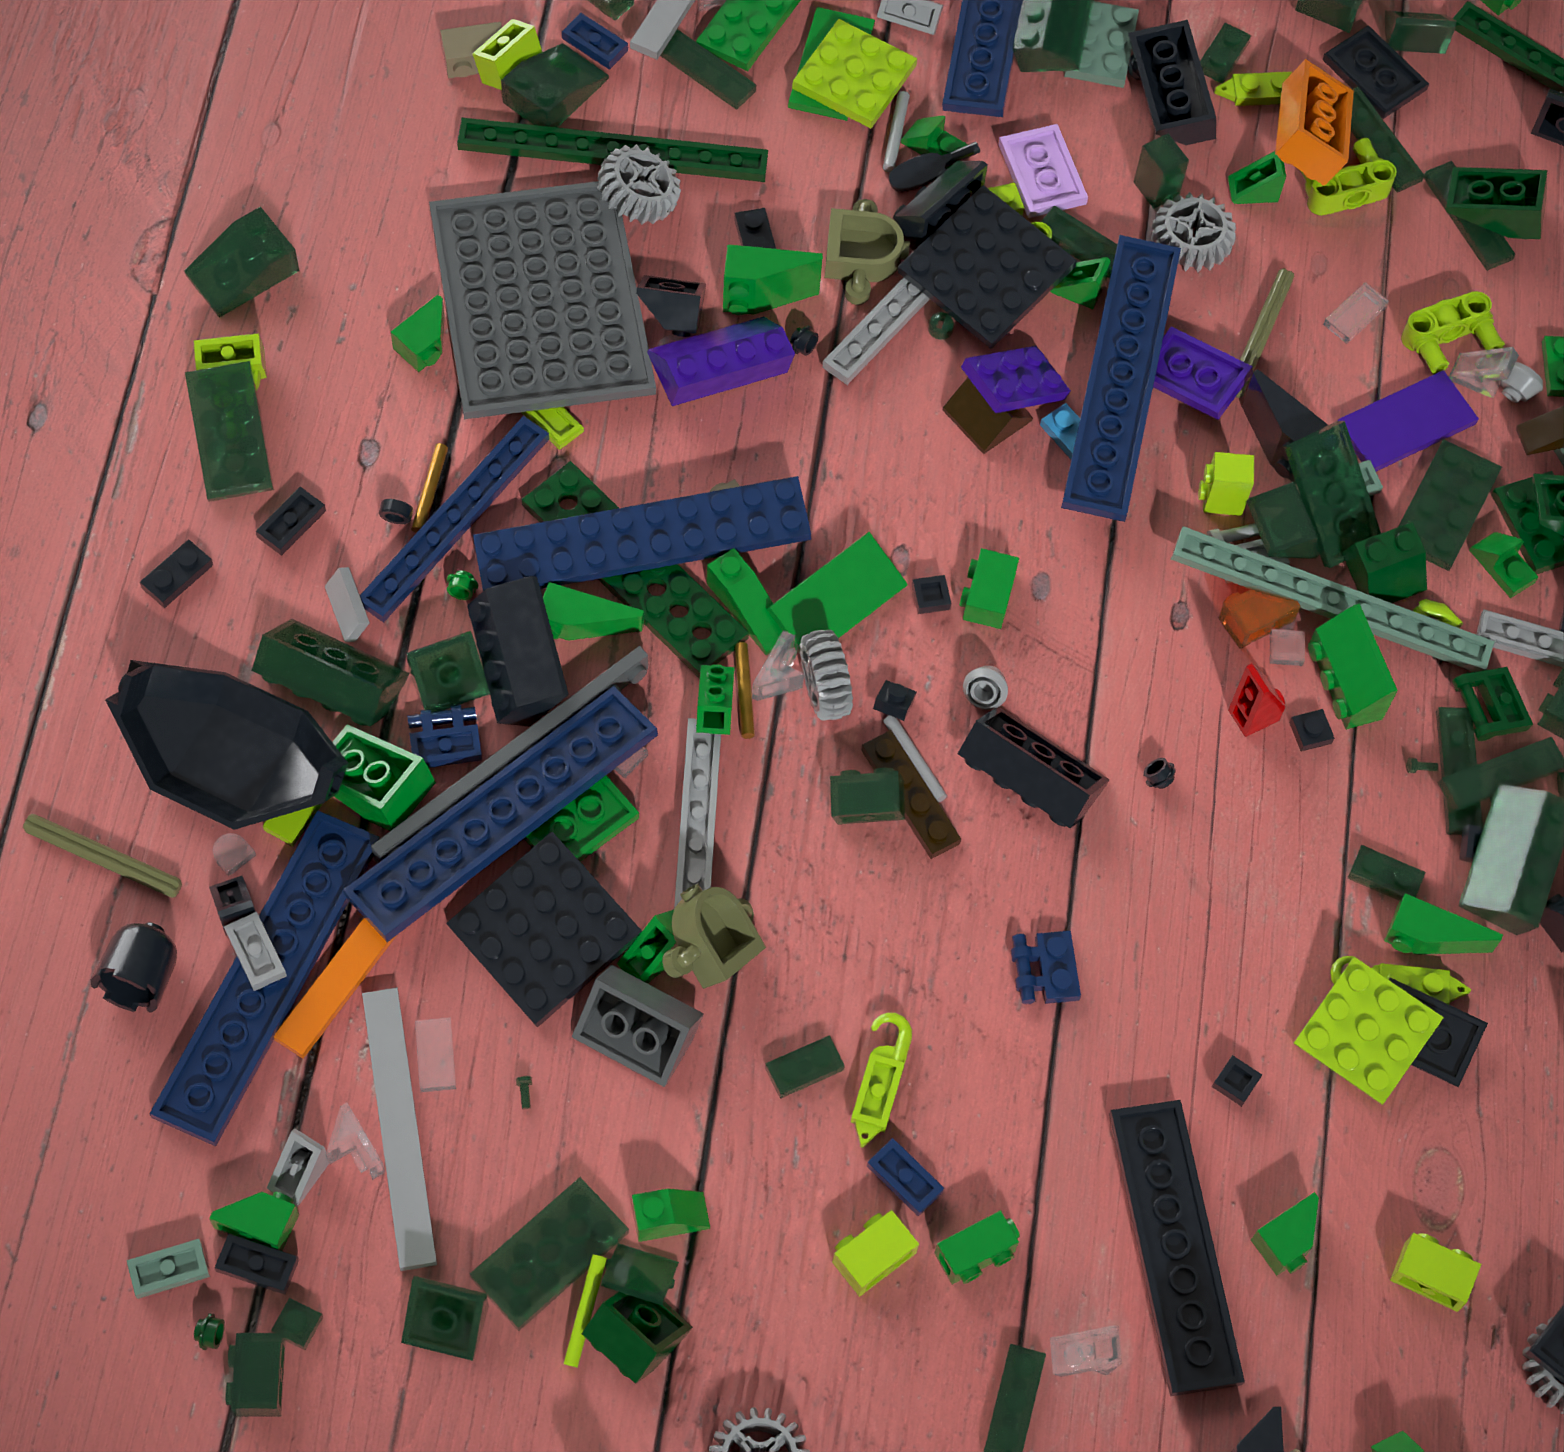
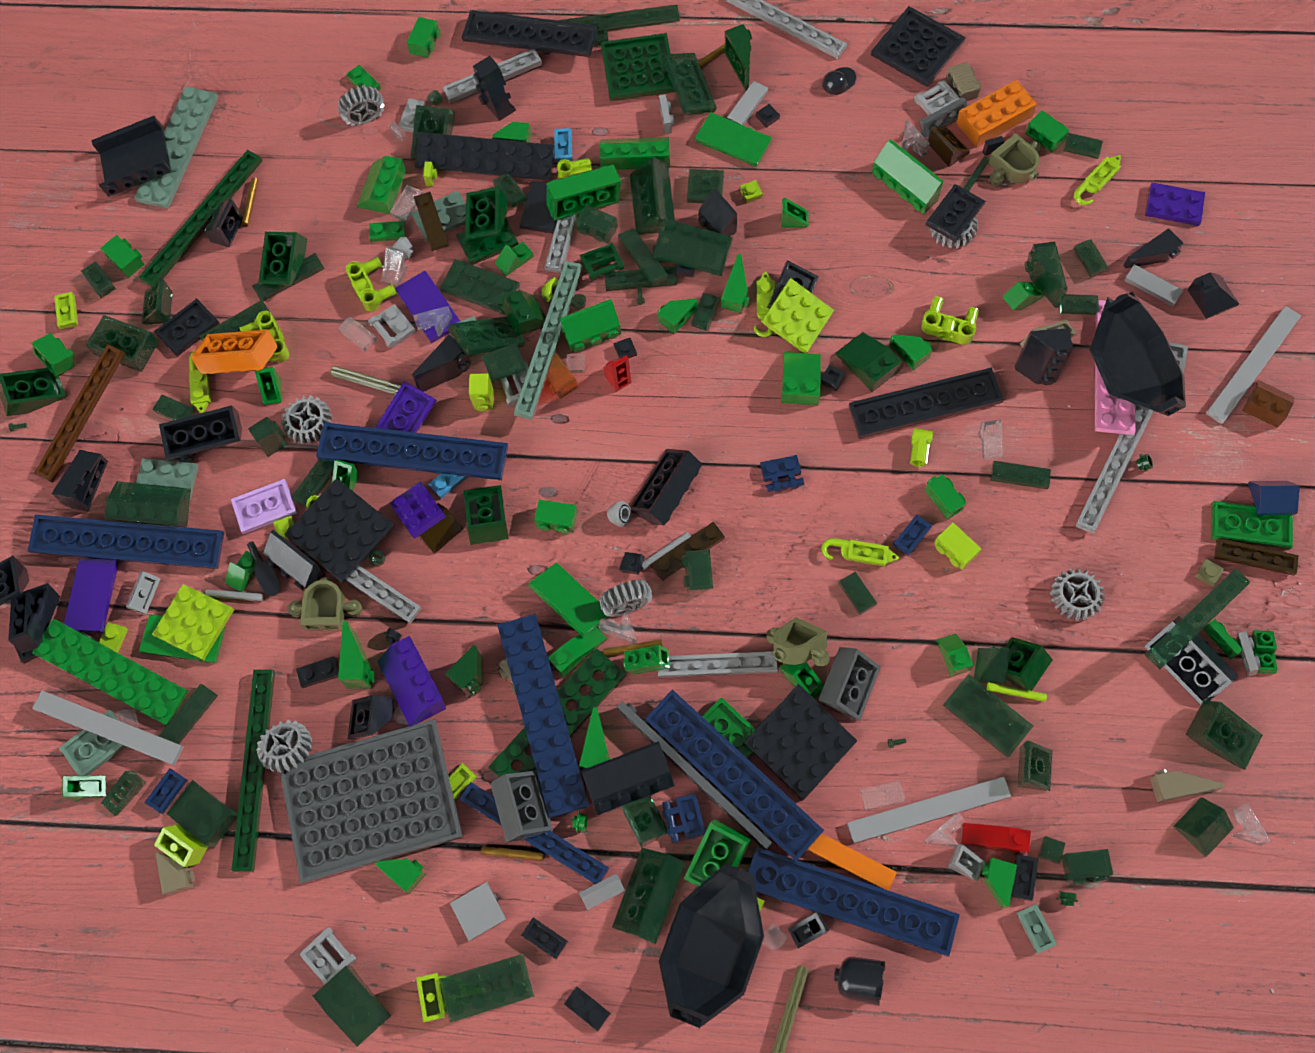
camera: 85 degrees left, 5 degrees up
light grey plate [224,912,287,991] -> none
black tile [379,499,413,525] -> none
black plate [912,575,952,614] -> none
black plate [1144,758,1176,789] -> none
lime brick [1390,1233,1482,1312] -> none
none -> light grey plate [299,927,357,986]
none -> light grey plate [368,304,416,349]
none -> clear slope [413,306,452,337]
none -> dark green slope [445,645,483,699]
none -> light grey tile [450,882,507,941]
none -> dark green slope [464,485,509,545]
none -> dark grey slope [490,771,553,843]
none -> clear green hinge [572,294,586,310]
none -> green slope [658,299,698,334]
none -> green slope [781,352,821,405]
none -> dark green slope [835,332,902,392]
none -> lime piece [910,428,933,467]
none -> lime piece [921,296,979,345]
none -> red slope [961,823,1031,855]

